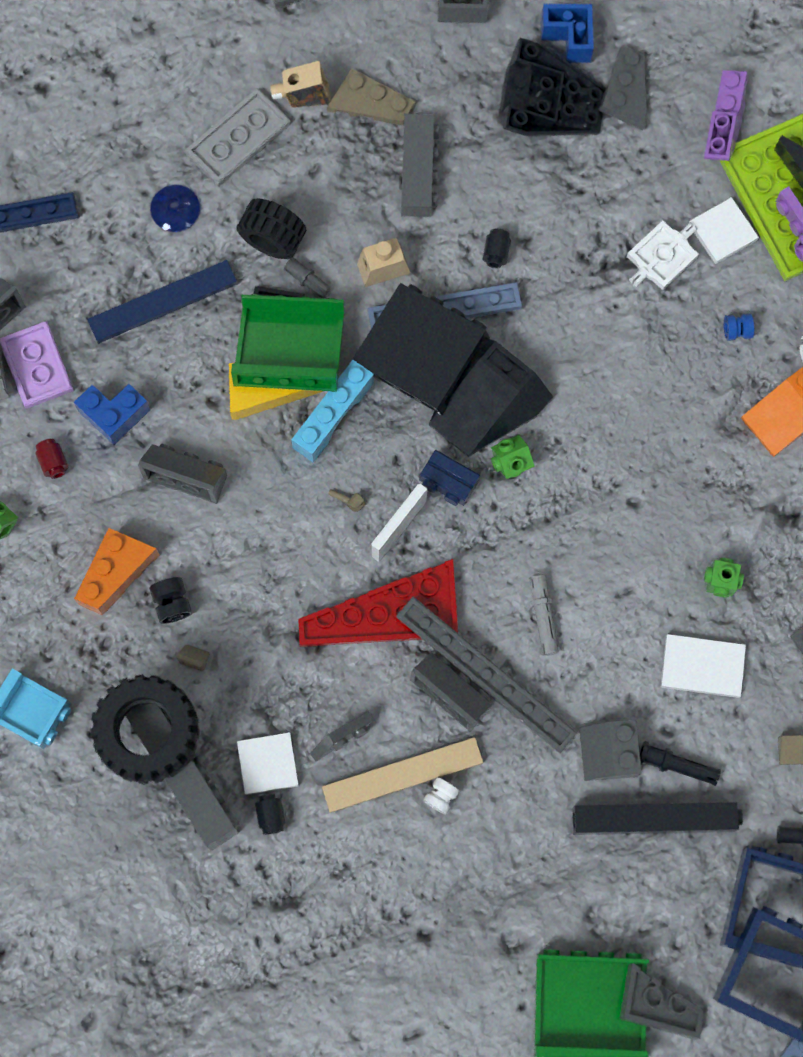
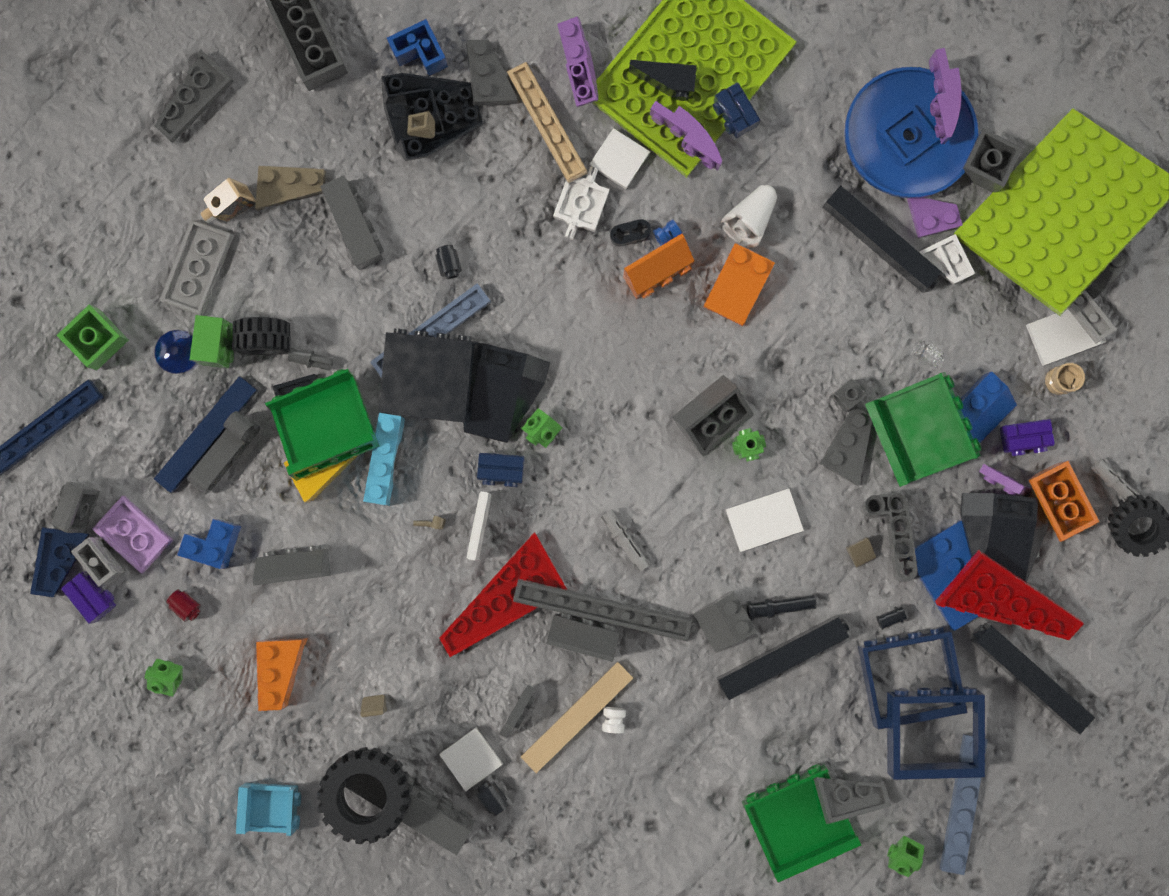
camera: 20 degrees left, 10 degrees up
black wheel [149,577,193,624] -> none
tan torso [357,238,410,287] -> none
none -> bright green brick [56,304,129,371]
none -> dark grey beam [187,411,260,495]
none -> bright green brick [190,315,234,369]
none -> dark tan slope [407,111,435,138]
none -> tan tile [507,62,587,183]
none -> black beam [610,219,651,247]
none -> orange slope [623,234,694,299]
none -> dark grey slope [672,375,754,456]

